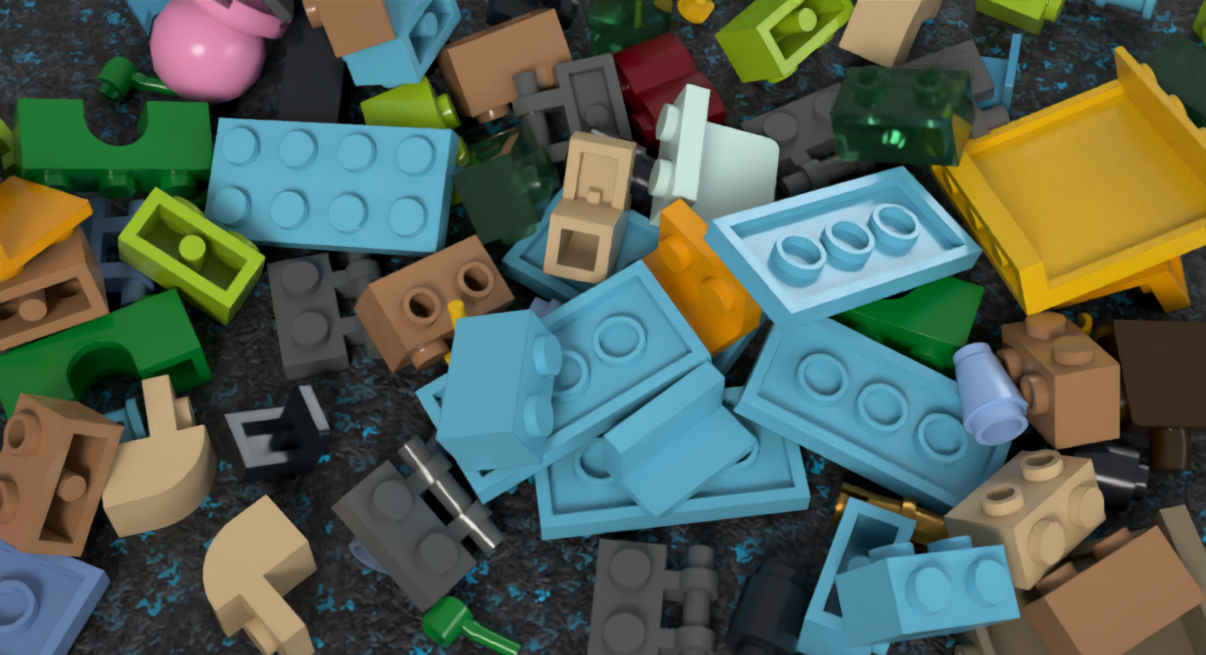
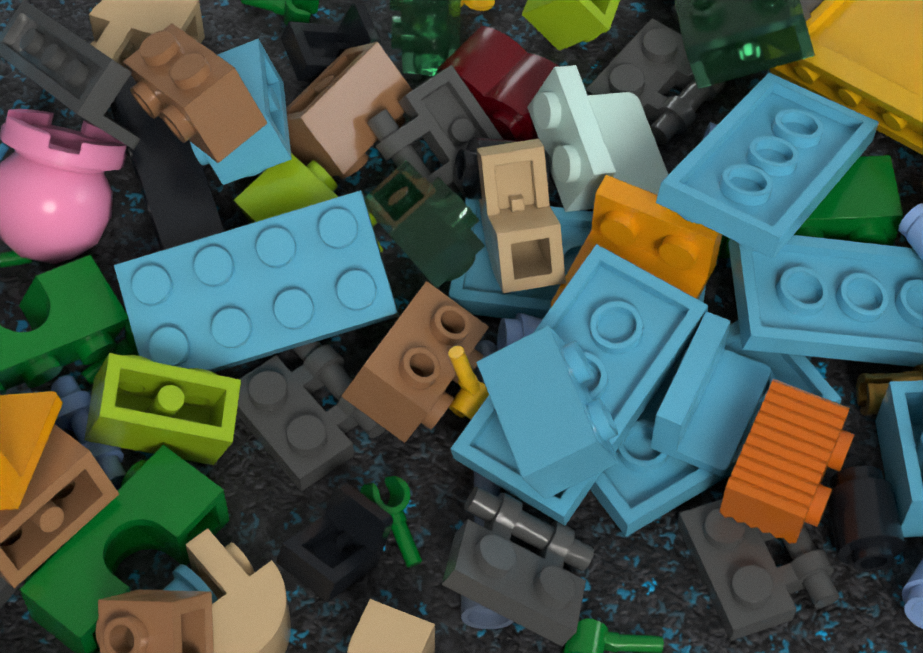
camera: 25 degrees left, 0 degrees up
none -> green hand [360,476,422,568]
none -> orange brick [719,378,855,543]

